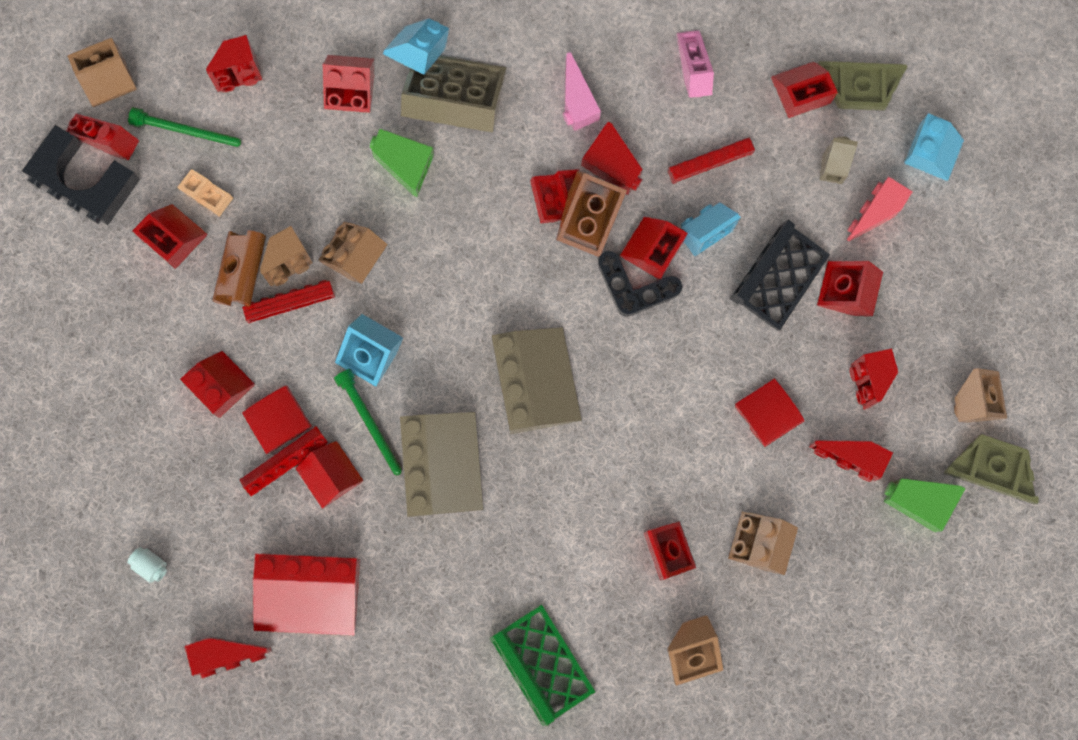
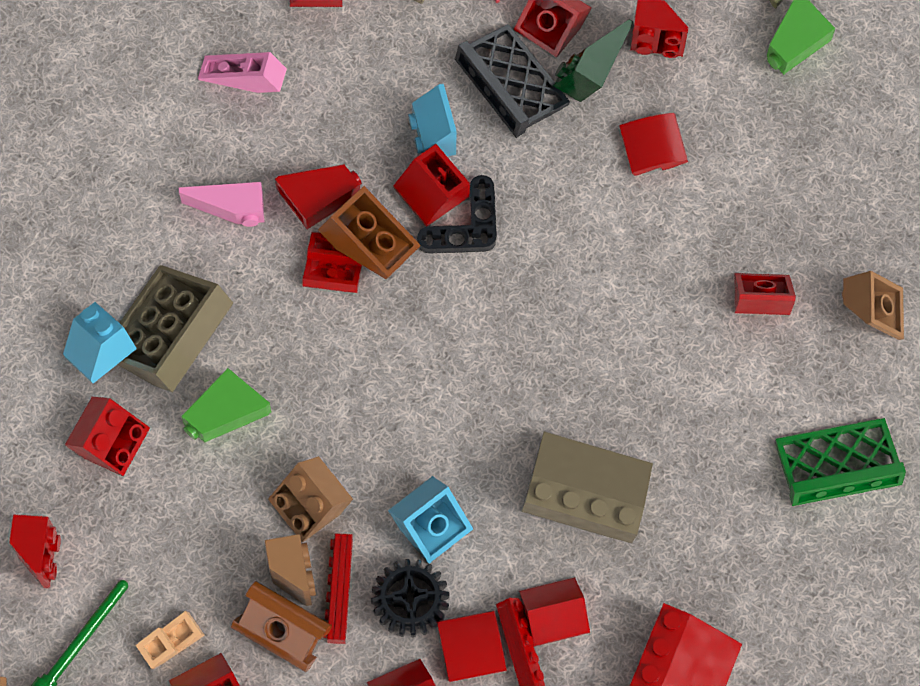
camera: 65 degrees left, 10 degrees down
green piece [333,369,402,476] -> none
dark tan slope [492,327,582,435] -> none
red piece [667,137,755,184] -> none
medium nougat slope [728,511,798,576] -> none
red slope [809,441,893,482] -> none
none -> black gear [371,559,450,638]
none -> dark green slope [554,19,633,102]

